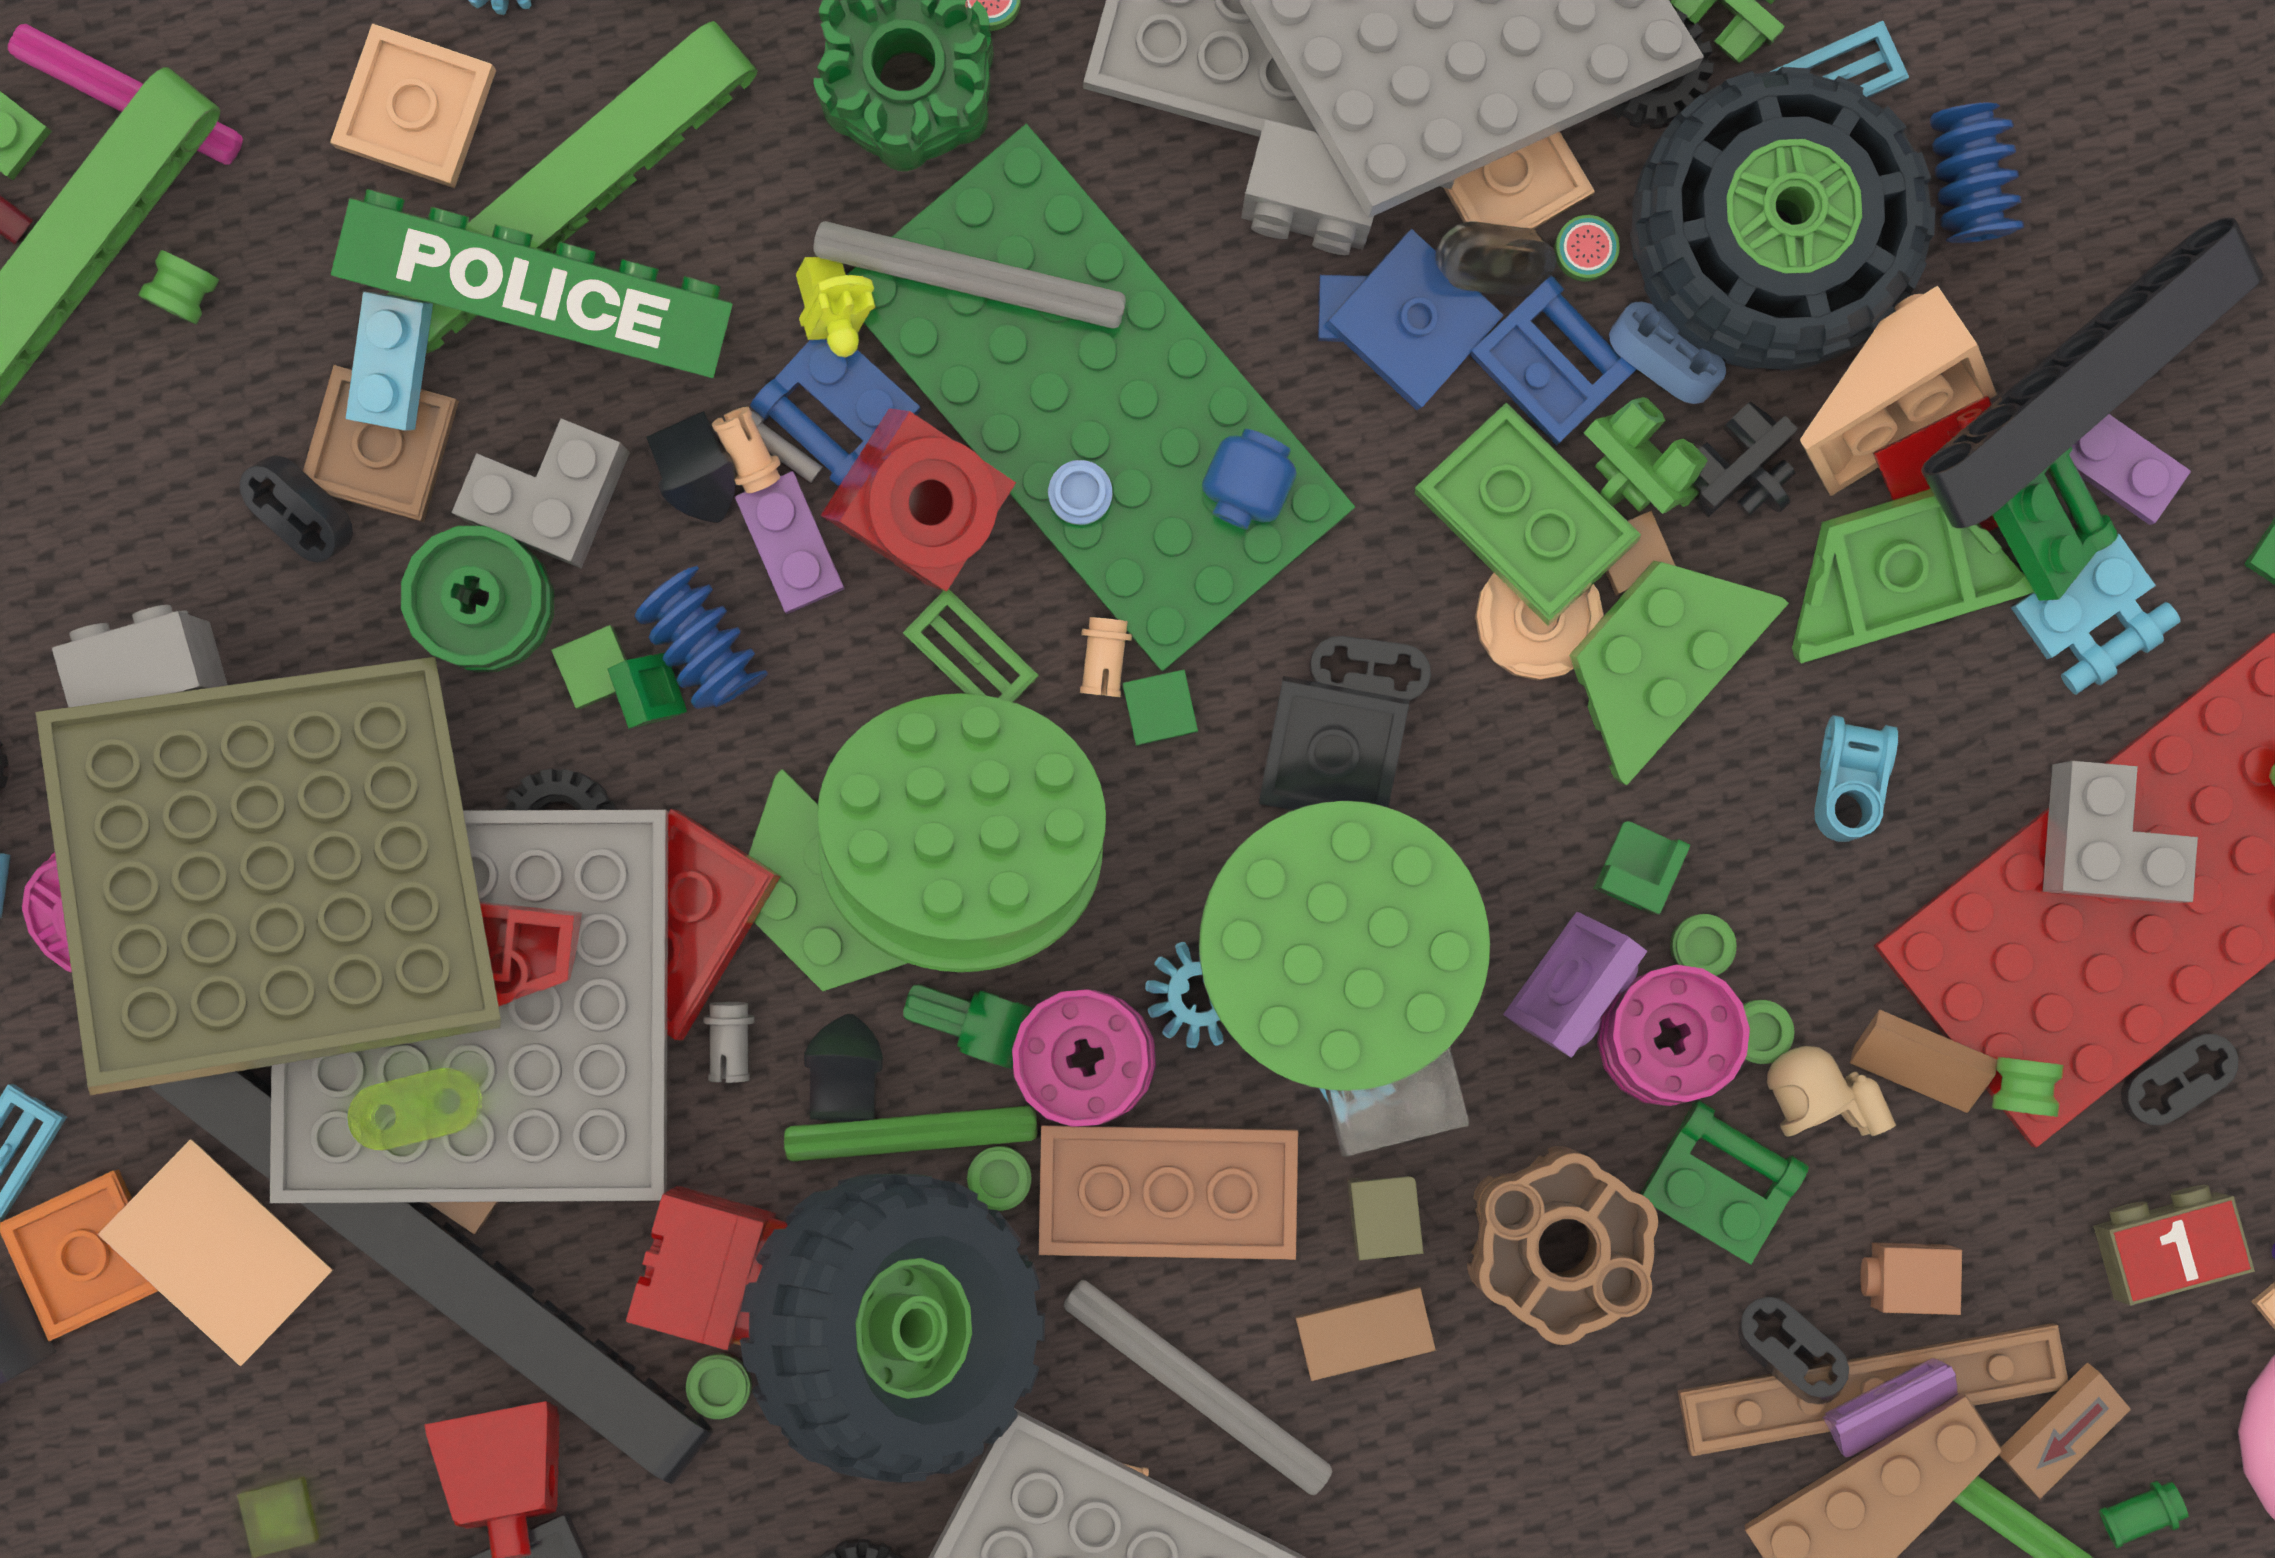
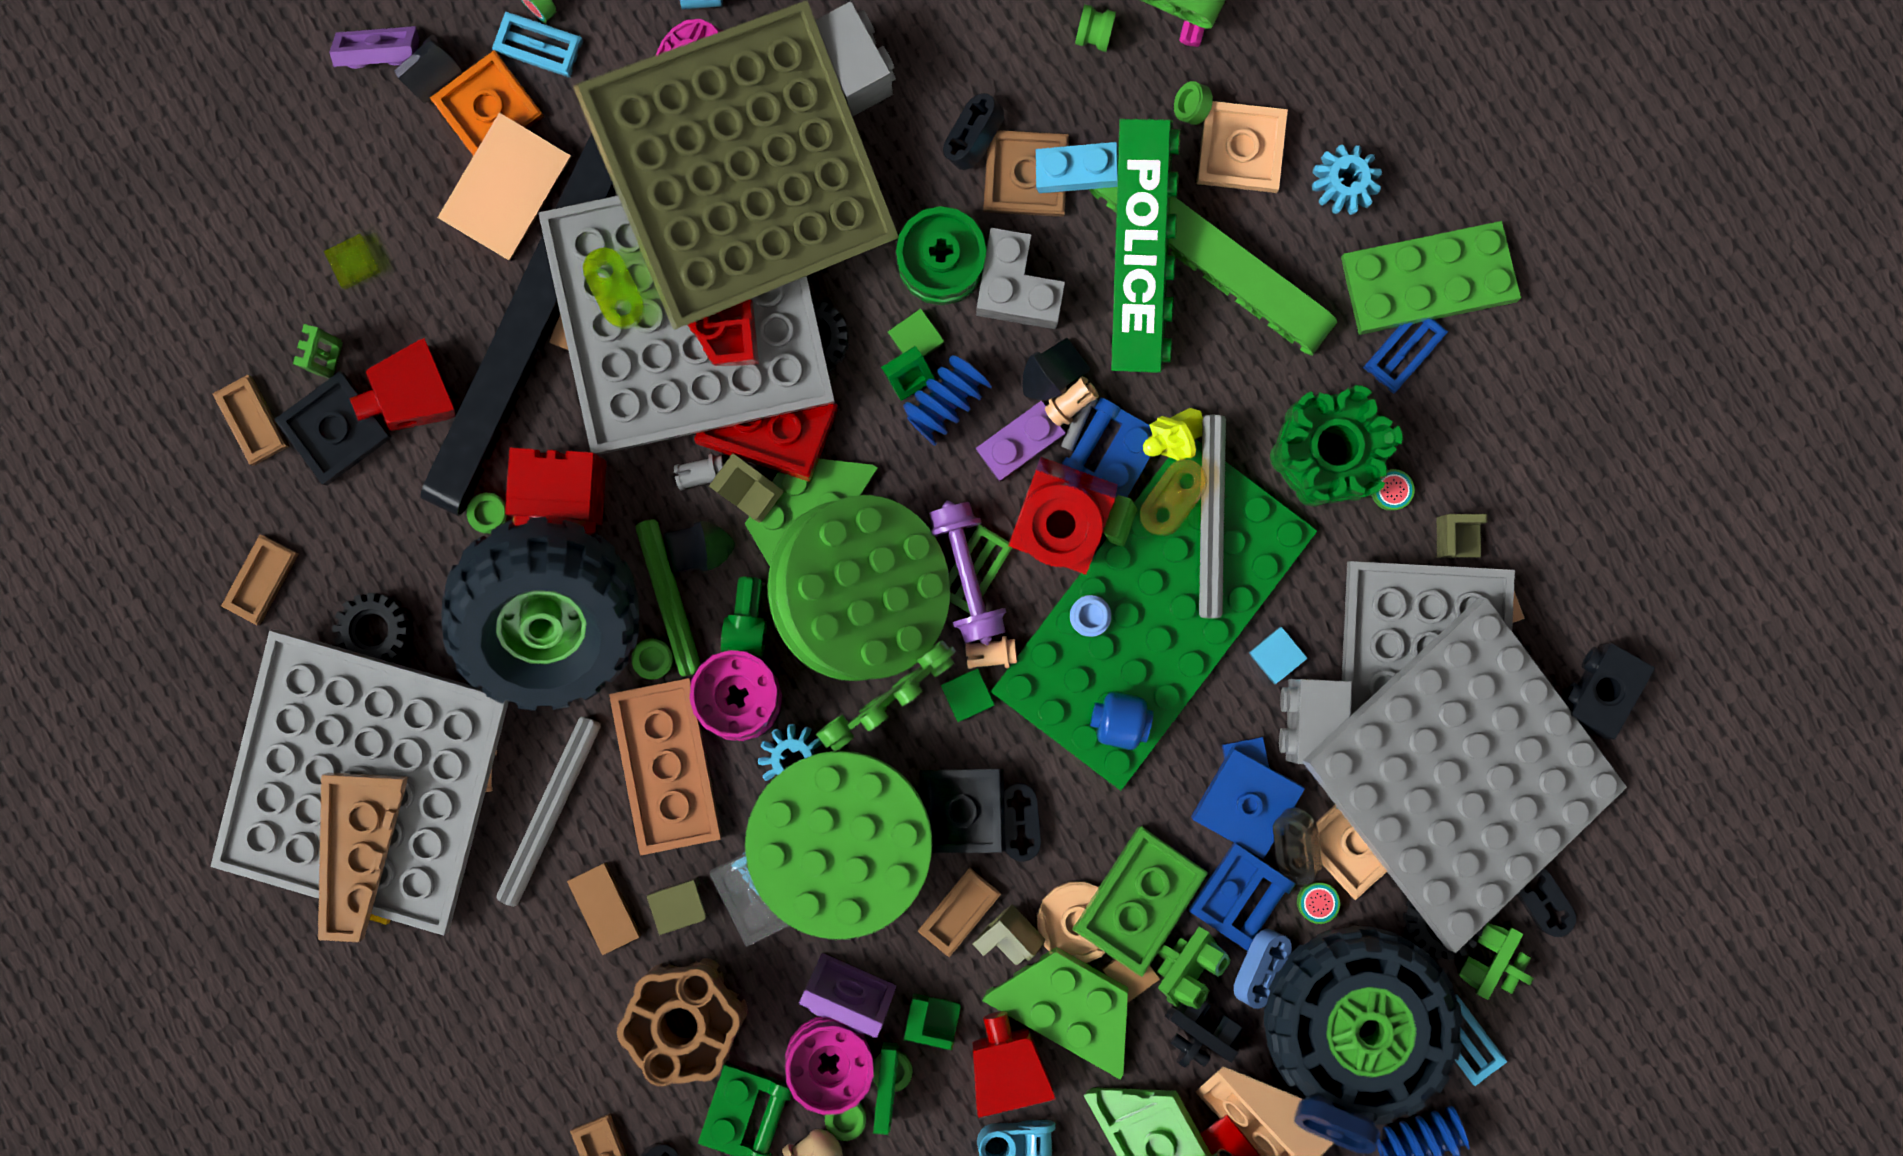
camera: 90 degrees right, 0 degrees up
none -> olive panel [709,453,784,523]
none -> bright green plant [816,640,956,752]
none -> green tile [873,1042,899,1135]
none -> medium nougat tile [918,867,1001,957]
none -> medium lavender piece [929,500,1006,646]
none -> red torso [972,1011,1055,1118]
none -> olive panel [973,904,1046,965]
none -> bright green tile [1103,495,1138,547]
none -> clear yellow plate [1140,459,1208,536]
none -> bright green tile [1174,81,1213,125]
none -> medium azure tile [1248,627,1307,684]
none -> dark blue plate [1294,1096,1380,1154]

